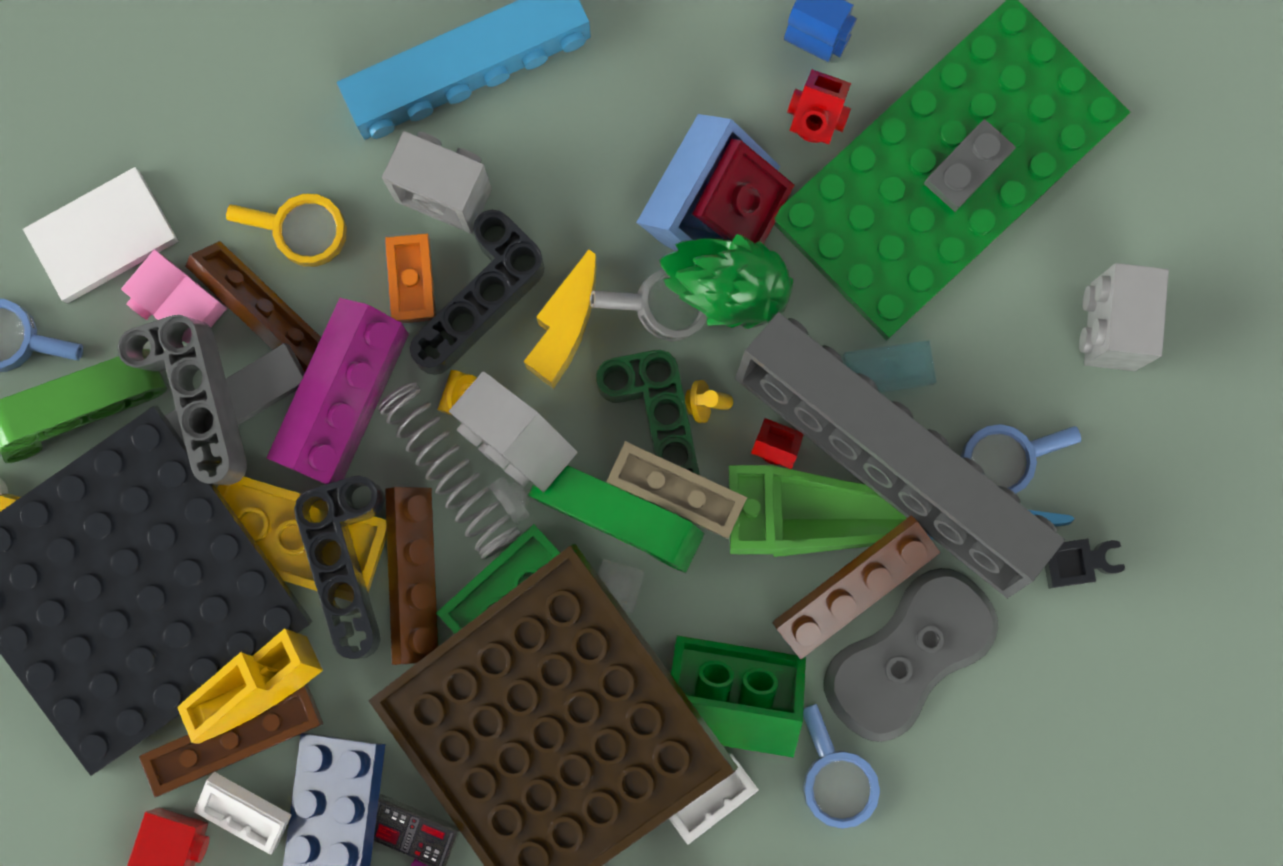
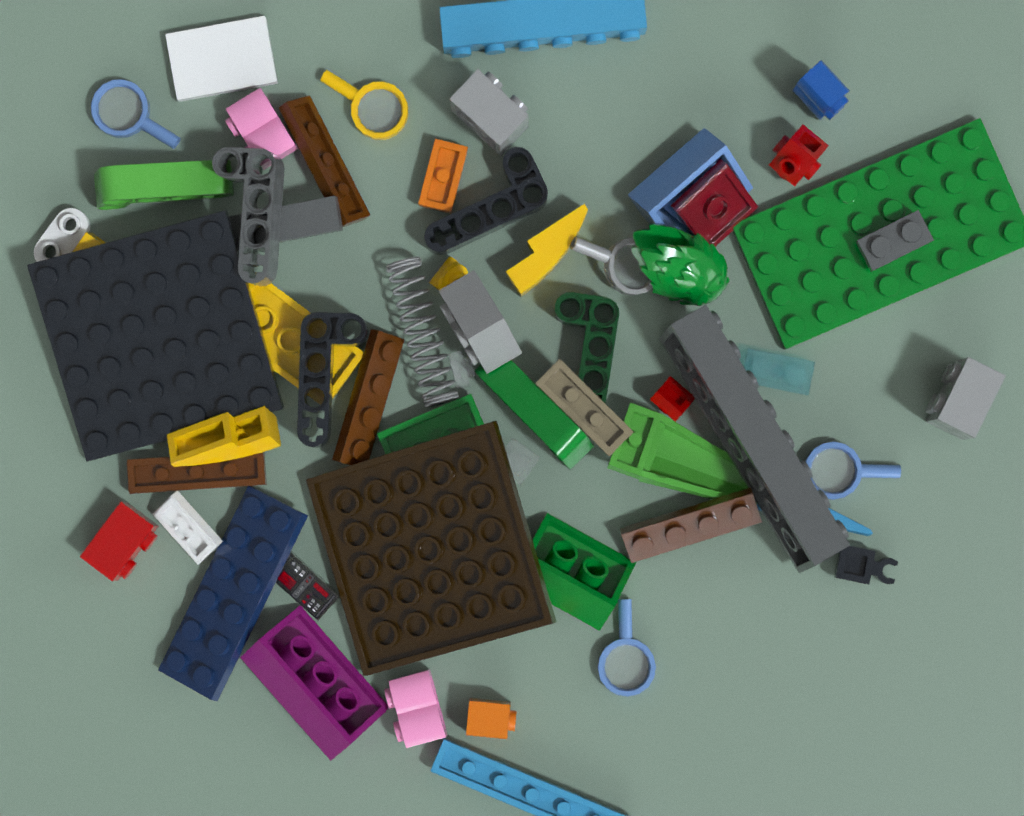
camera: 25 degrees right, 5 degrees up
magenta slope [266,298,409,484] -> none
white plate [669,753,759,845] -> none
yellow plate [685,380,733,423] -> none
dark grey plate [824,568,998,742] -> none

